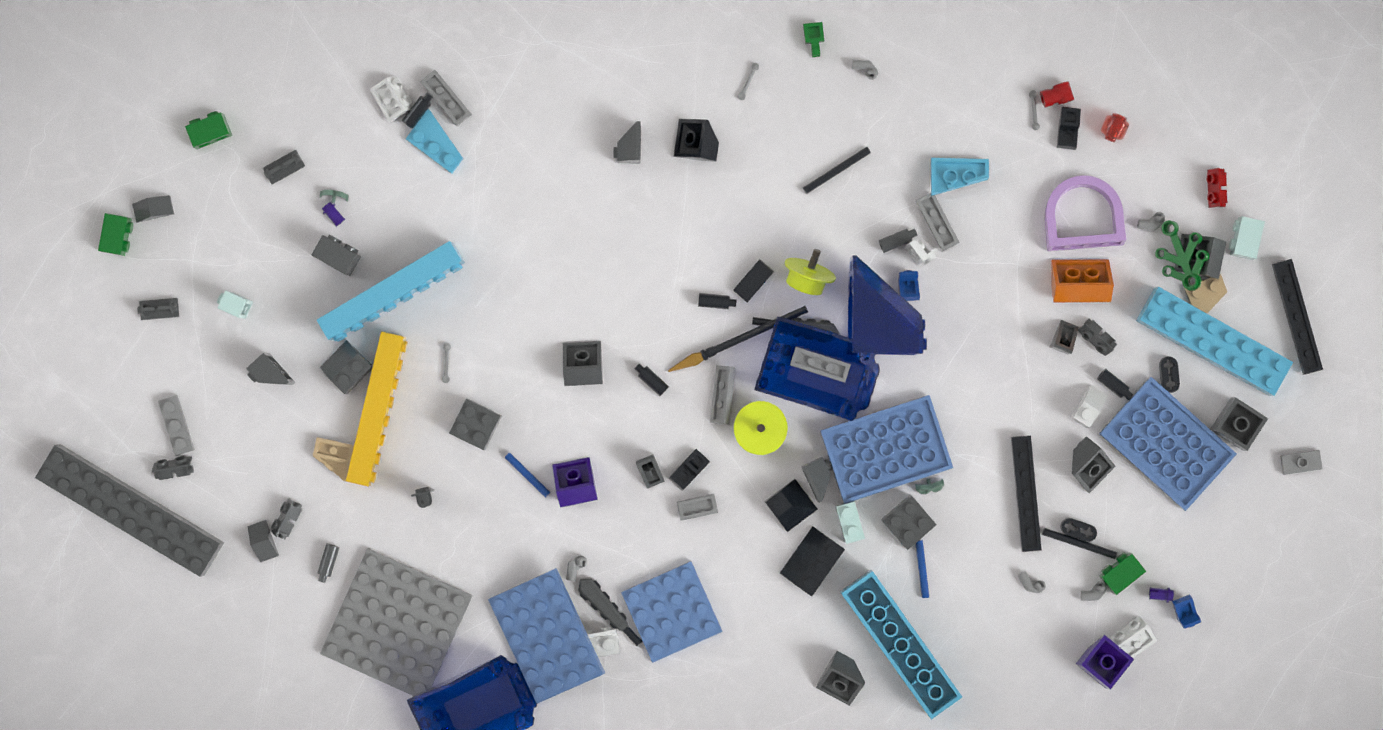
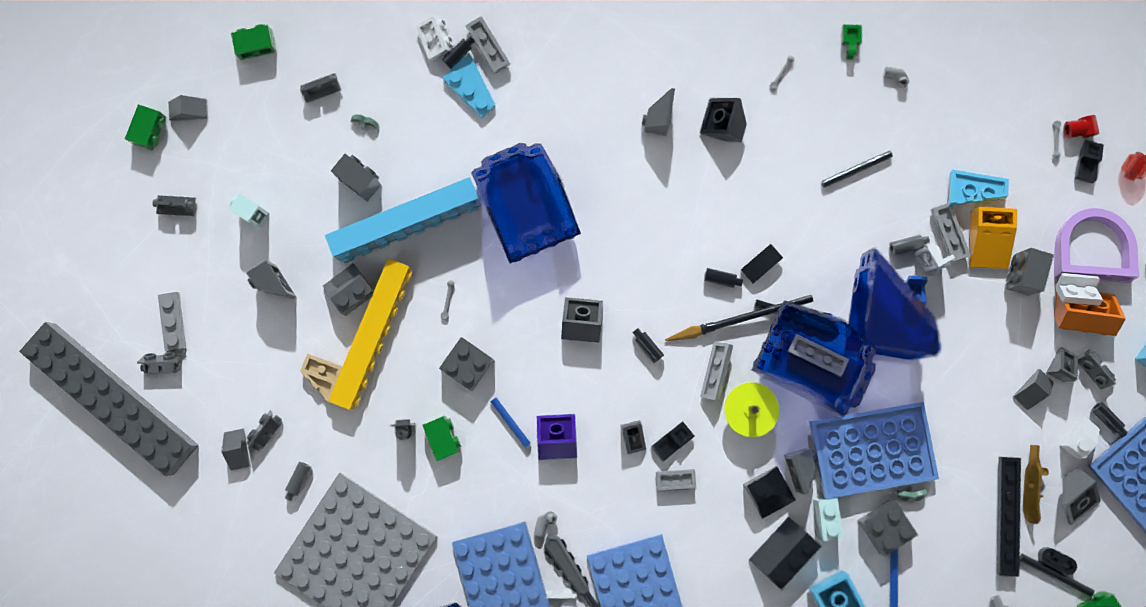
camera: 10 degrees right, 5 degrees down
dark purple pin [322,202,345,227] -> none
neon yellow piece [784,249,836,295] -> none
none -> green brick [422,416,461,461]
none -> clear blue windscreen [471,143,581,264]
none -> light orange slope [969,207,1017,269]
none -> dark grey brick [1006,248,1054,296]
none -> dark grey slope [1013,369,1054,410]
none -> pearl gold piece [1023,445,1049,524]
none -> white bracket [1055,273,1103,306]

